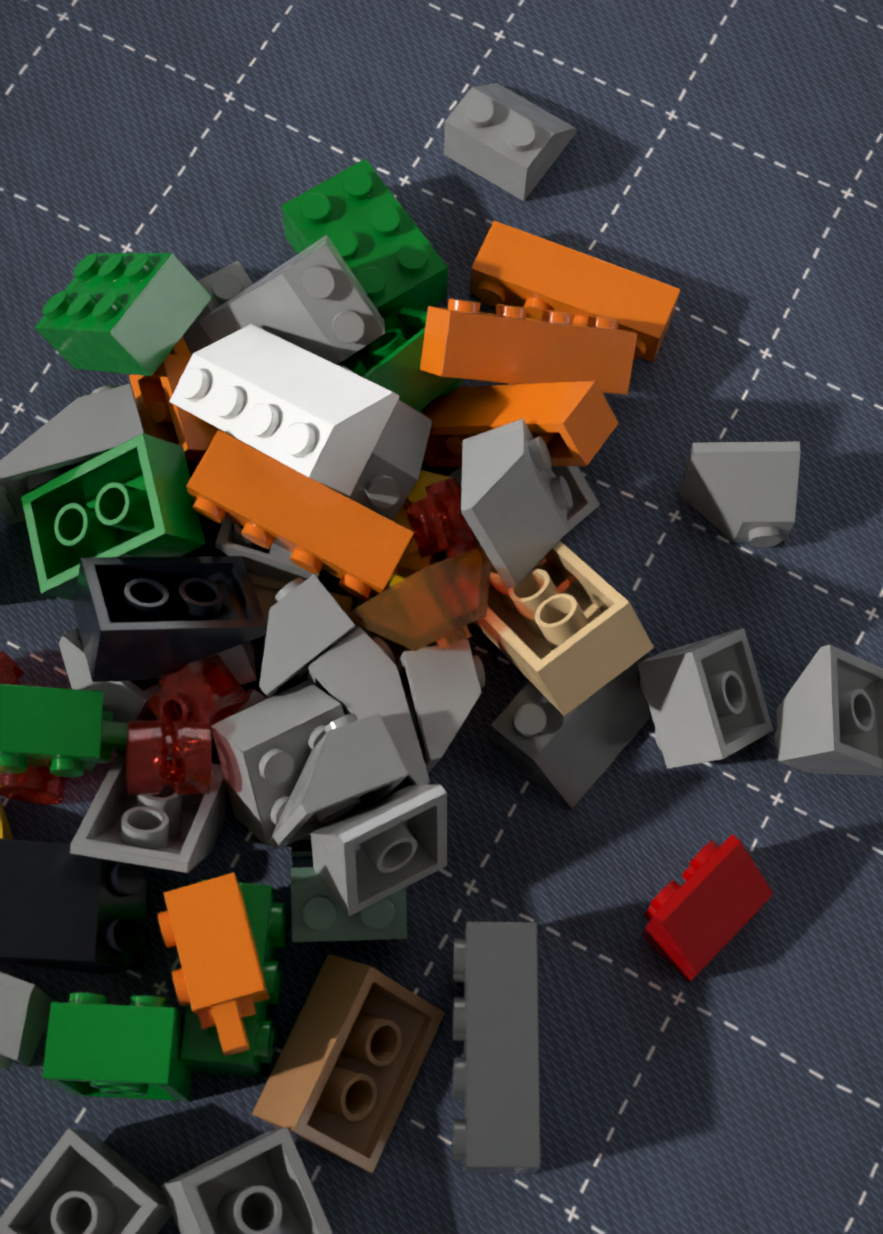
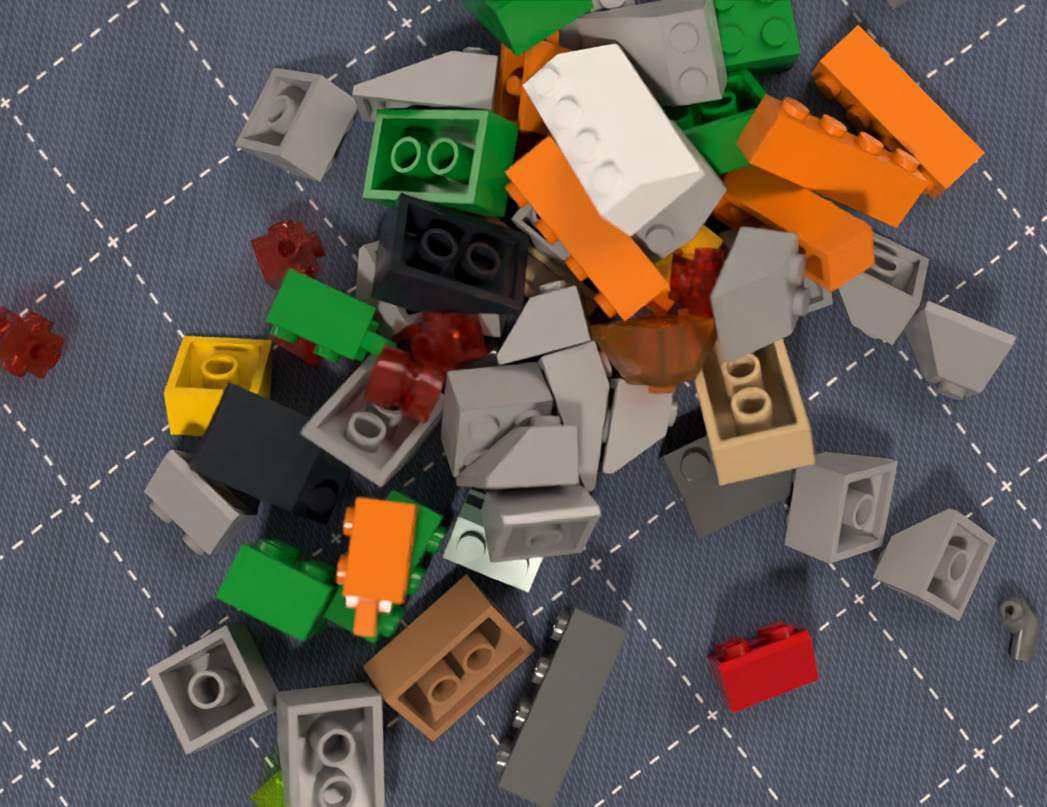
camera: 25 degrees right, 15 degrees up
none -> light grey slope [838,231,929,345]

